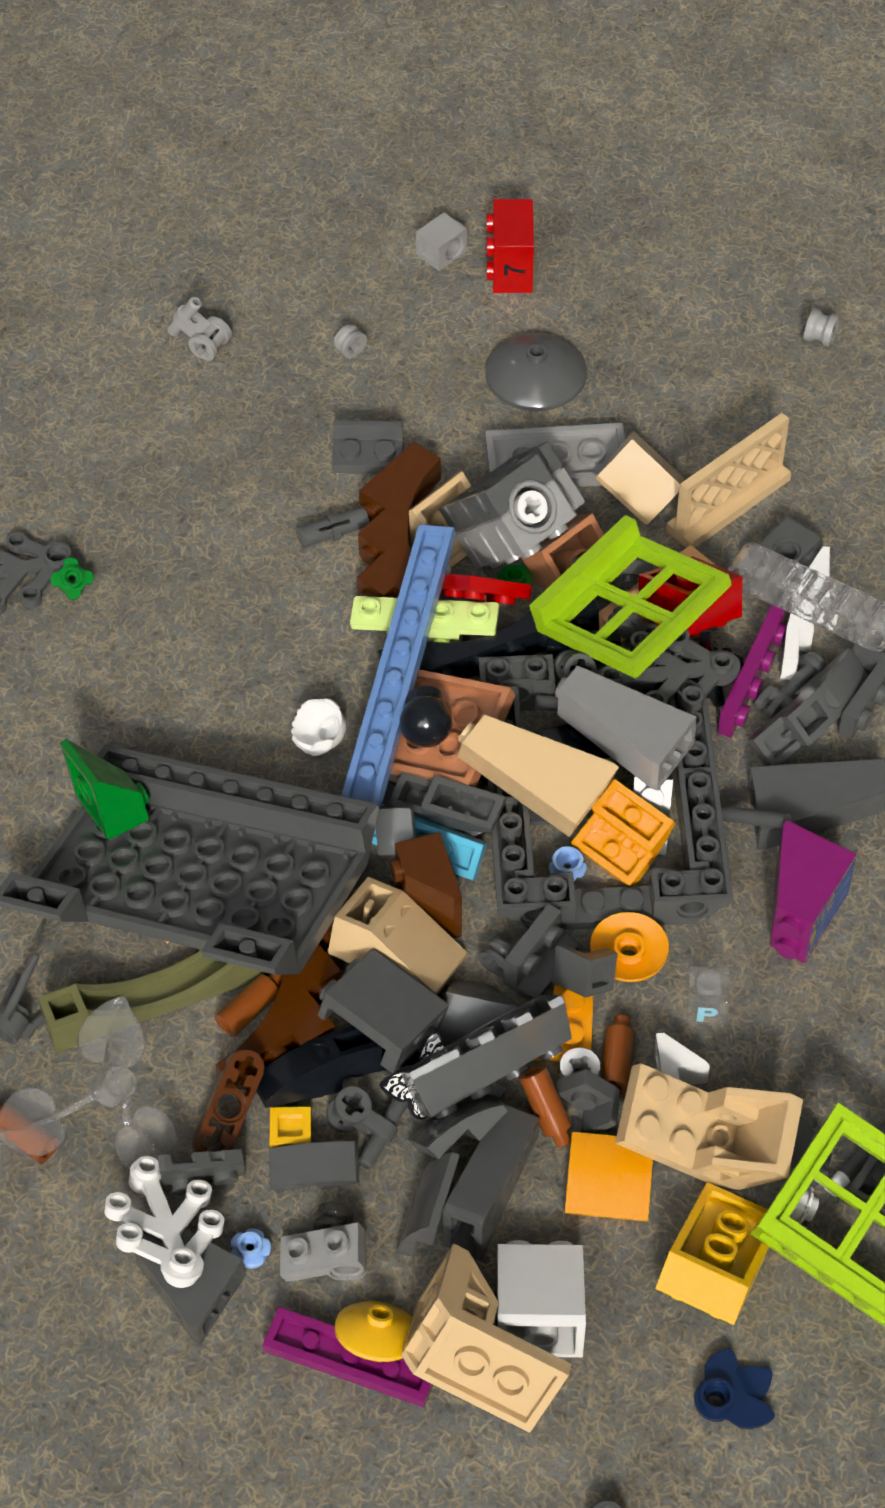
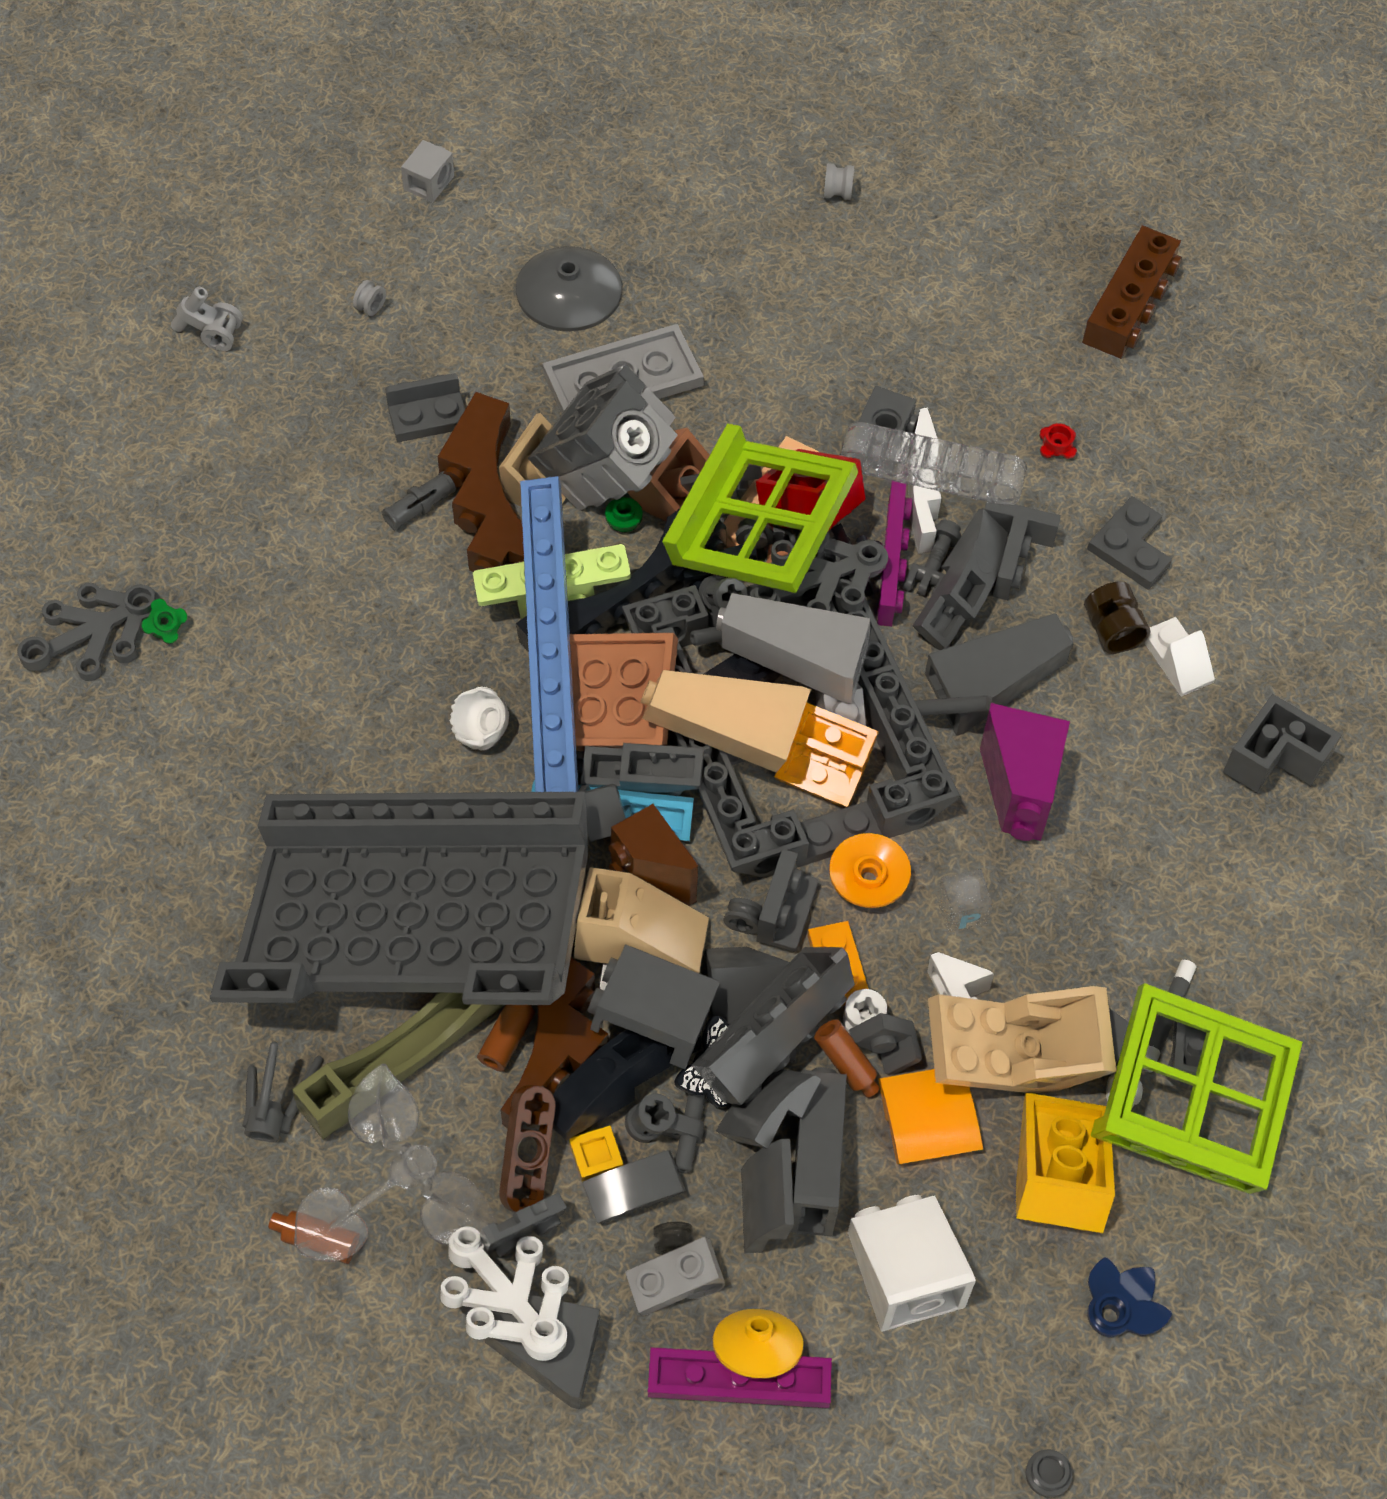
camera: 20 degrees left, 5 degrees up
green slope [60,739,149,840] -> none
light blue plate [230,1228,271,1269] -> none
black piece [400,686,452,748] -> none
tan bracket [401,1243,571,1433] -> none
red plate [442,574,532,605] -> none
red brick [486,199,534,293] -> none
light blue plate [548,846,587,881] -> none
dark grey panel [551,944,618,998] -> none
slope [595,431,684,525] -> none
dark orange cylinder [600,1015,635,1095] -> none
tan fence [666,413,791,548] -> none

